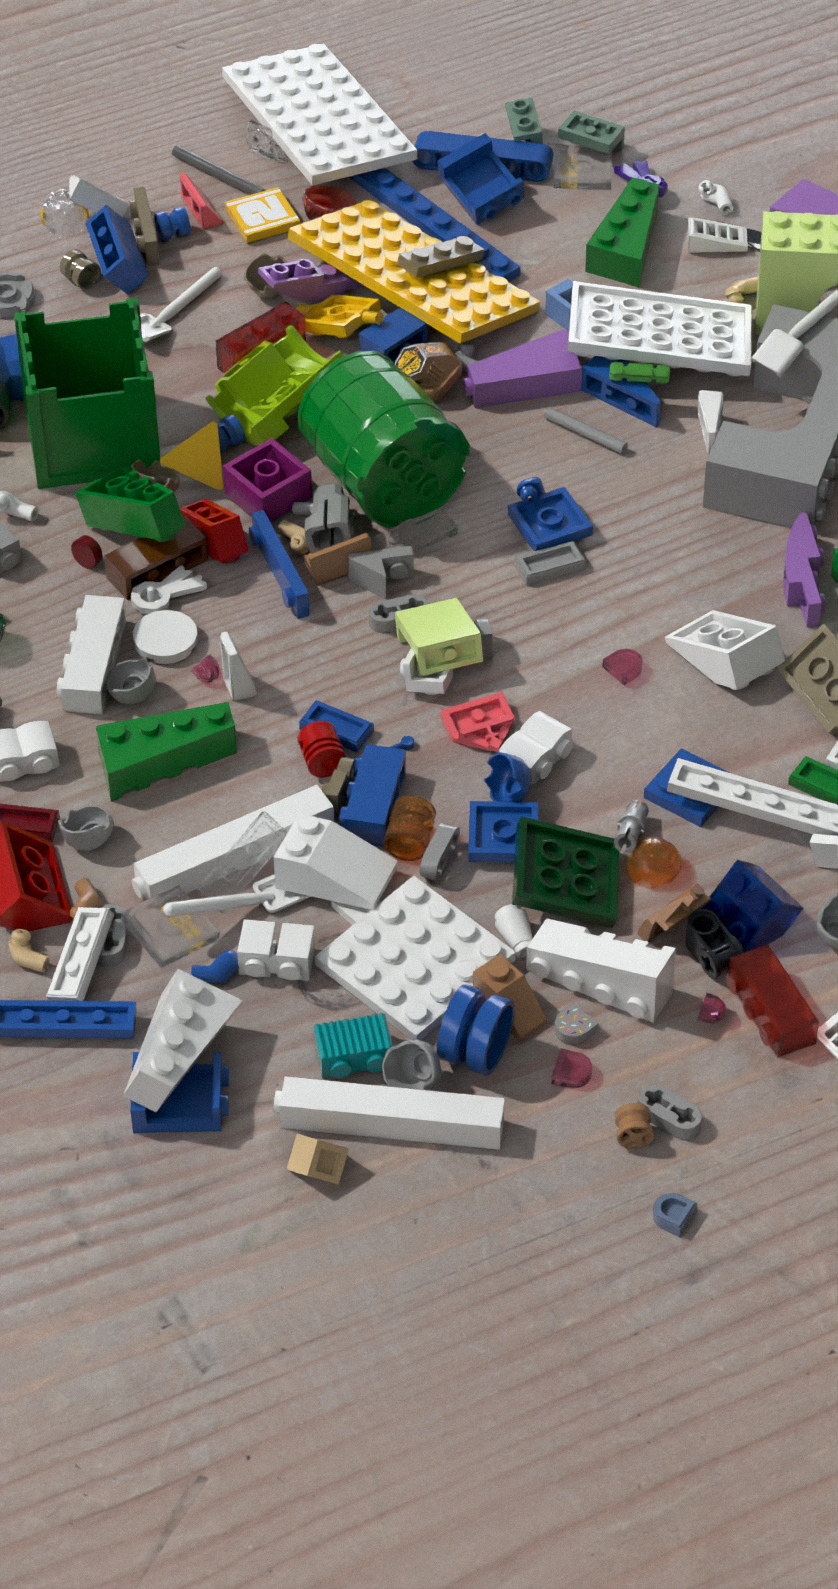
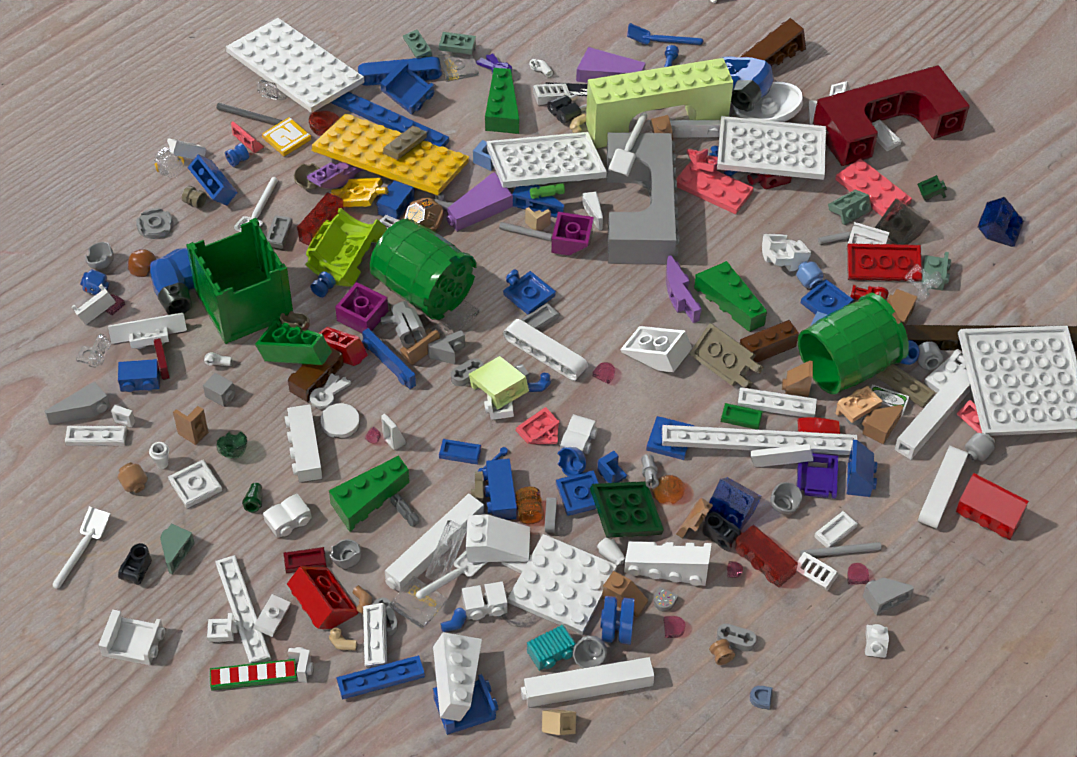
camera: 20 degrees left, 5 degrees up
dark red tile [71,535,103,569] -> none
light grey hair [105,658,156,705] -> none
dark tan plate [129,187,159,265] -> none
yellow piece [160,421,224,490] -> none
tan arm [277,519,309,555] -> none
red piece [297,721,346,778] -> none
none -> light grey plate [266,215,293,249]
none -> dark grey axle [390,493,420,527]
none -> white beam [503,319,588,381]
none -> tan panel [525,207,551,231]
none -> blue arm [527,373,552,392]
none -> black piece [547,94,587,124]
none -> magenta slope [551,212,594,256]
none -> blue panel [597,451,627,483]

